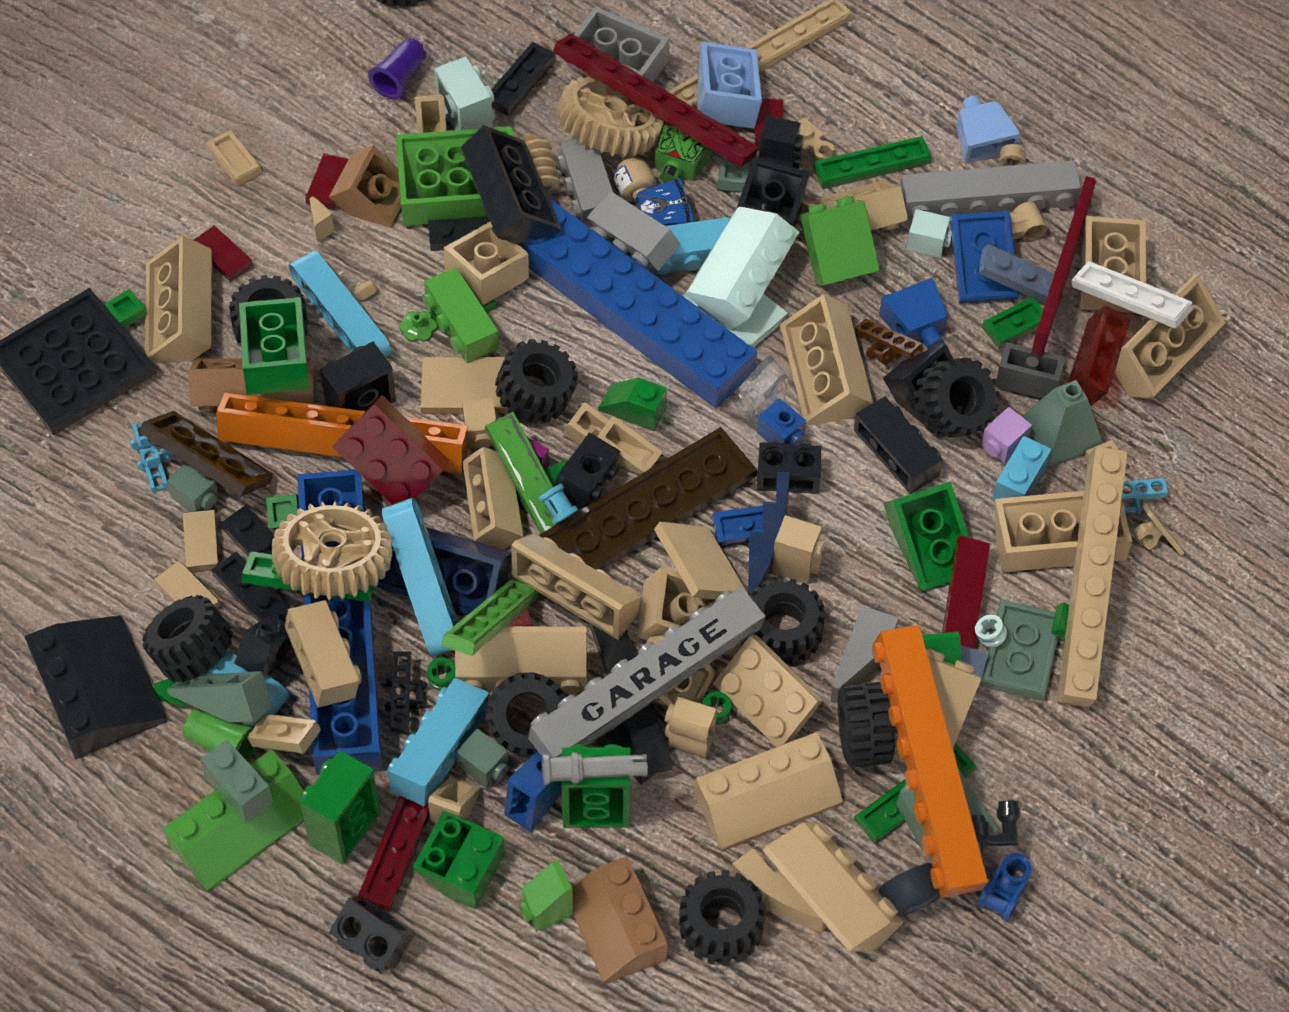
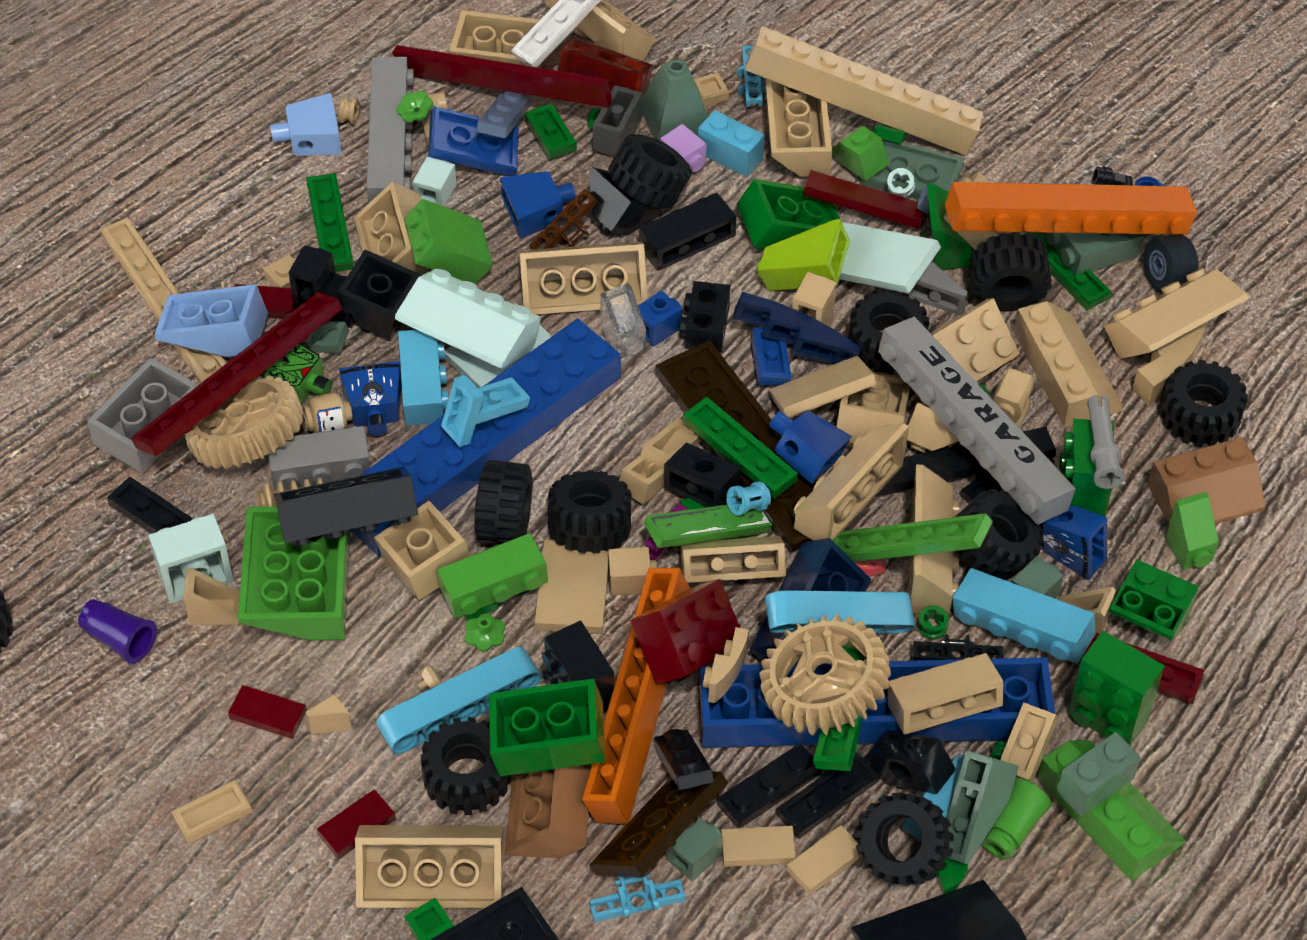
camera: 85 degrees left, 5 degrees down
green plate [266,494,299,530] -> none
black brick [328,895,416,971] -> none
medium nougat slope [329,145,401,227] -> none
black plate [428,216,487,251] -> none
light grey brick [587,191,681,271] -> none
green slope [598,377,667,431] -> none
none -> bright green plant [396,91,433,123]
none -> medium azure bracket [441,375,530,447]
none -> black tyre [474,460,533,545]
none -> black plate [654,729,714,790]
none -> green plate [683,397,798,499]
none -> tan slope [703,627,749,703]
none -> lime slope [757,219,850,291]
none -> blue torso [769,411,852,484]
none -> bright green slope [832,126,889,181]
none -> light aqua tile [839,222,941,293]

